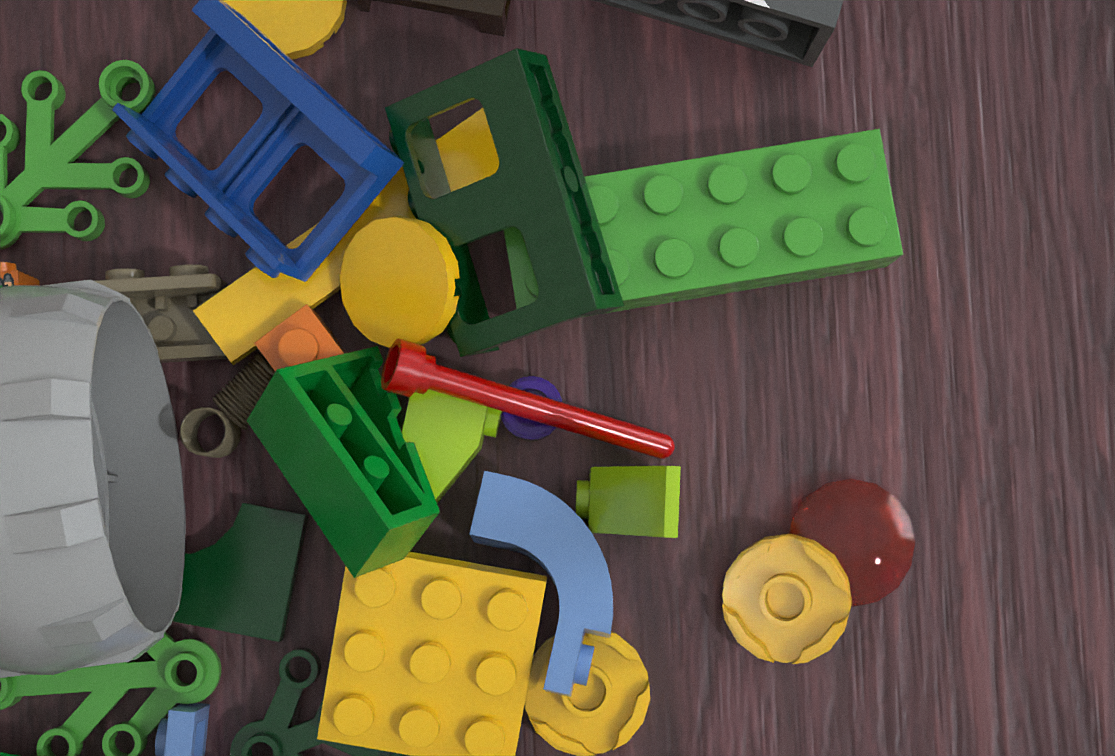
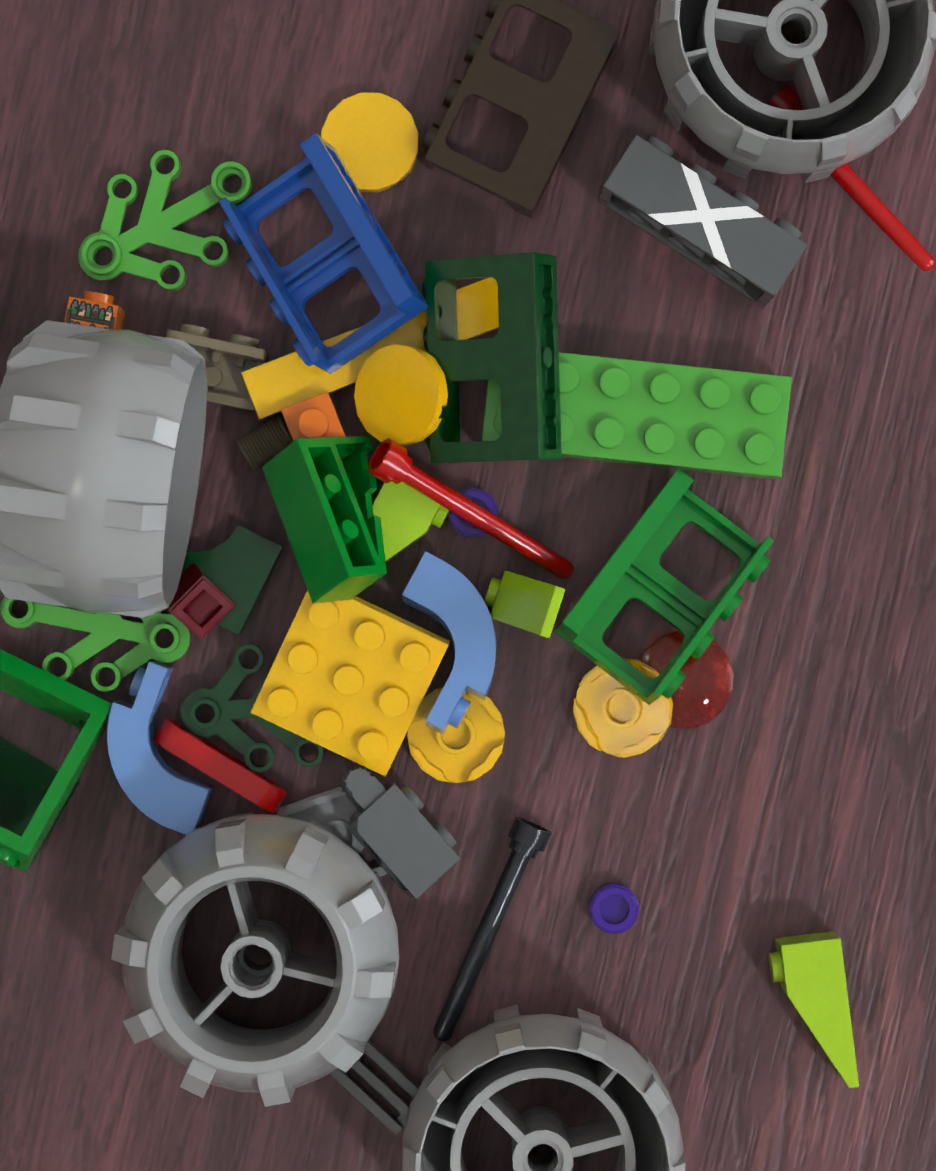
camera: 20 degrees right, 5 degrees up
dark tan piece [180,407,241,458] -> none
none -> dark red slope [167,563,236,640]
none -> green window [554,468,774,705]

